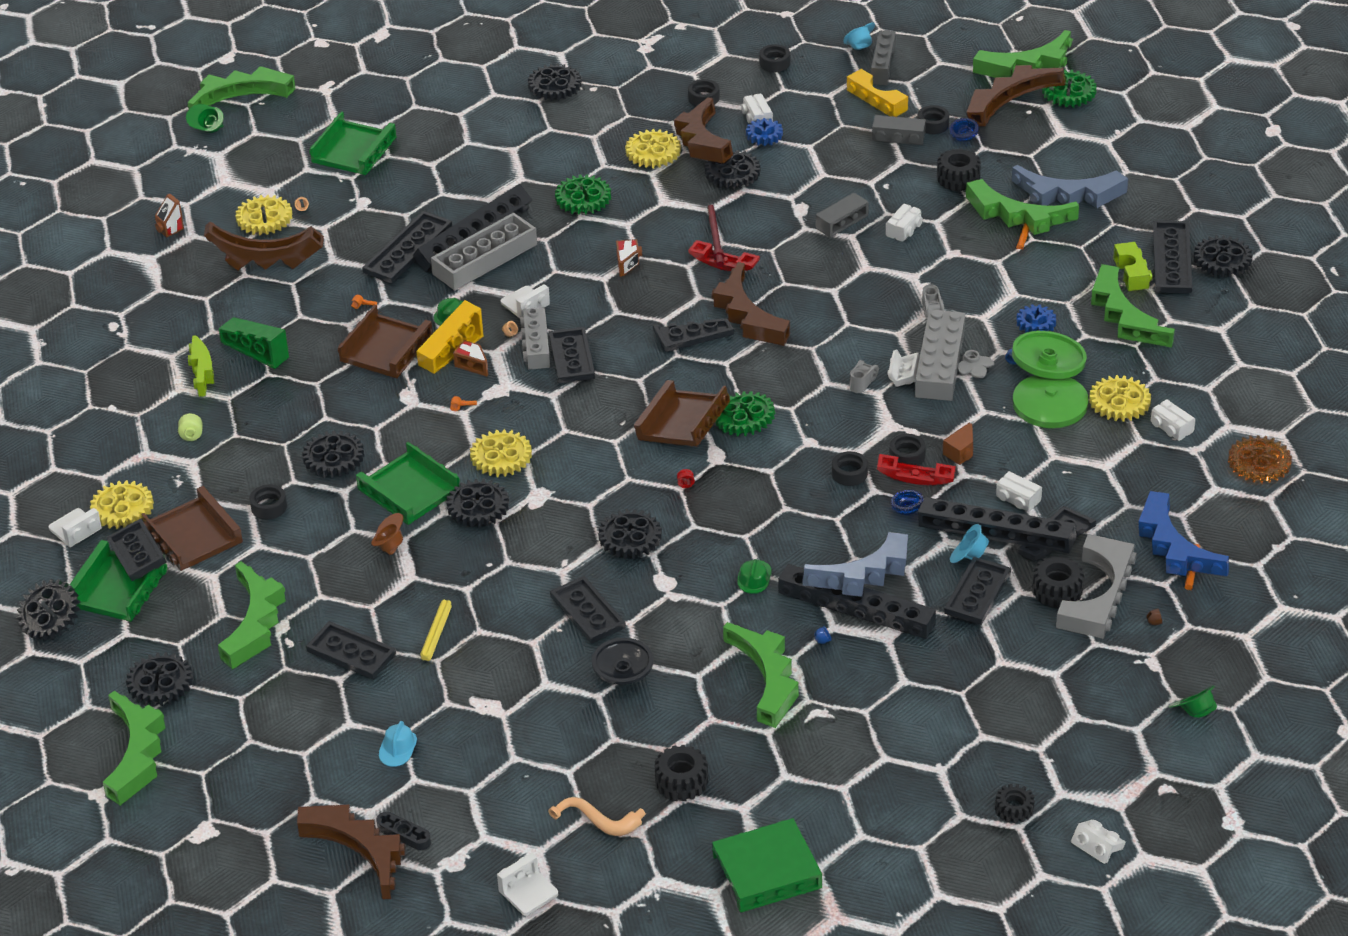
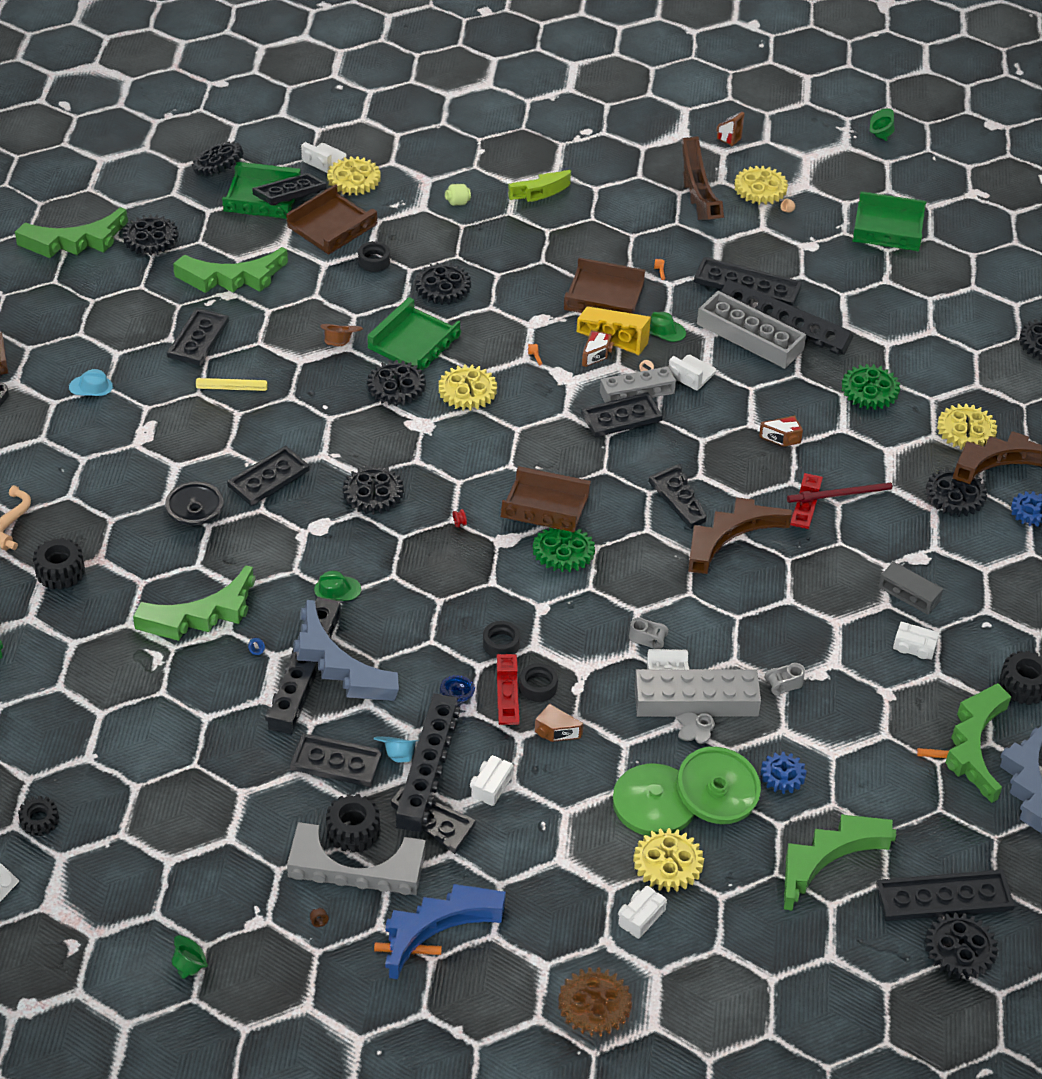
camera: 75 degrees right, 5 degrees up
bright green arch [188,66,296,109] -> none
green wedge [218,317,289,369] -> none
lime arch [1113,242,1152,291] -> none

